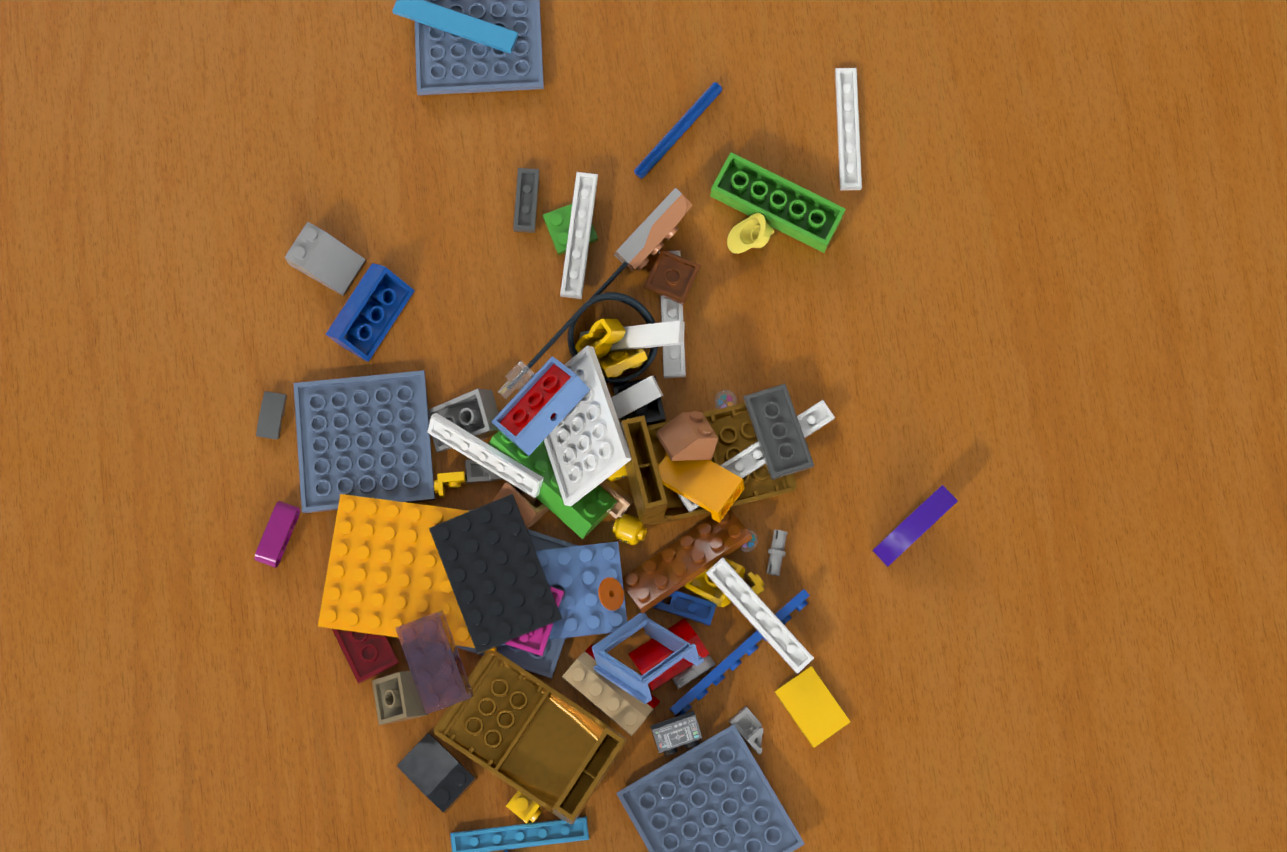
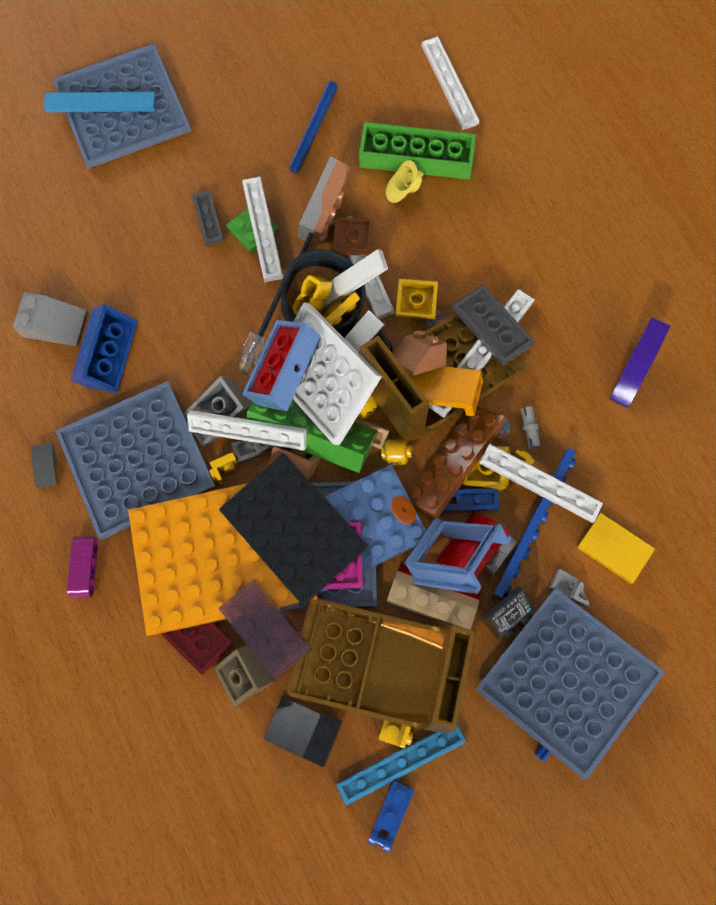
camera: 15 degrees left, 5 degrees down
none -> yellow slope [396,279,438,319]

